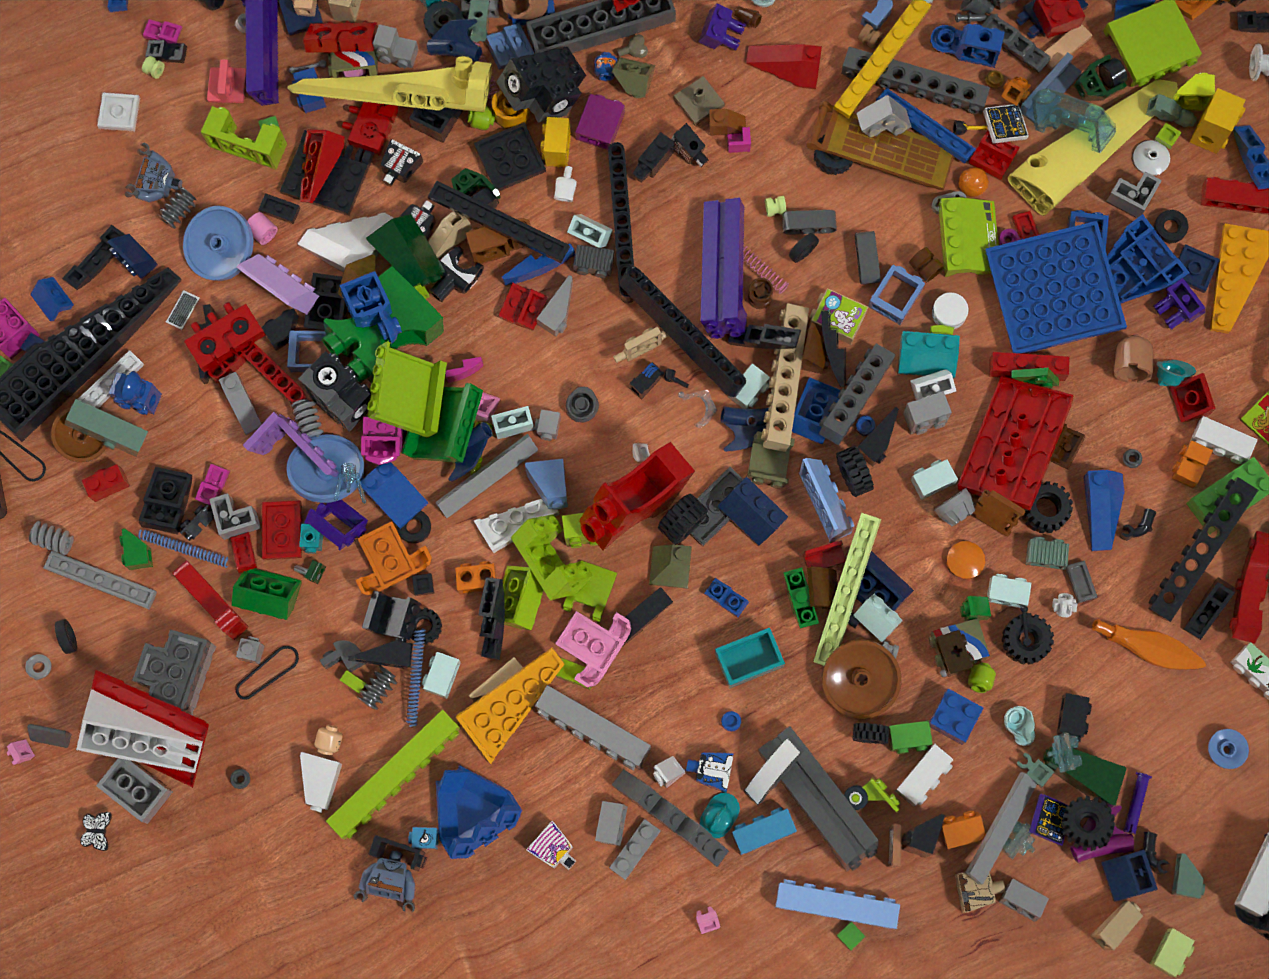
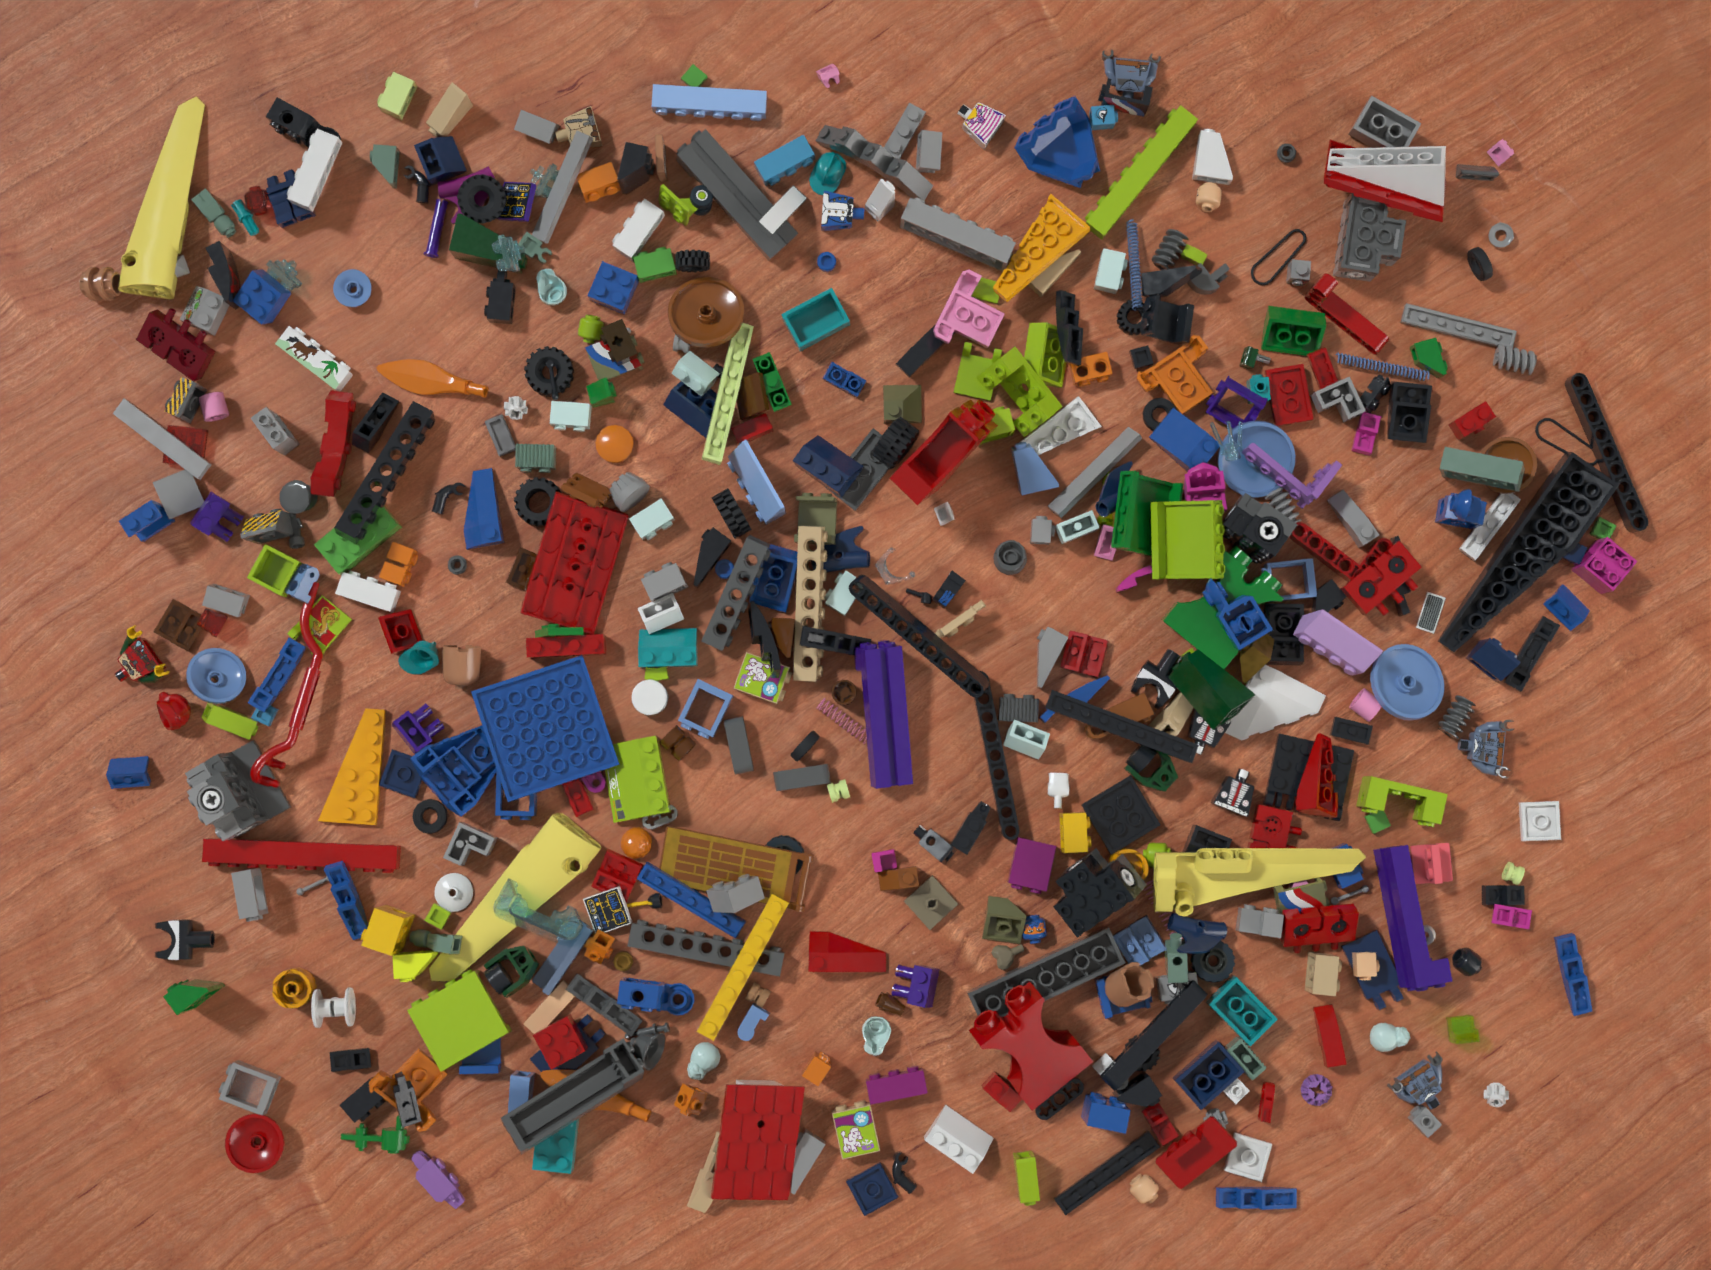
camera: 165 degrees right, 10 degrees up
black animal [80,812,112,851] -> none

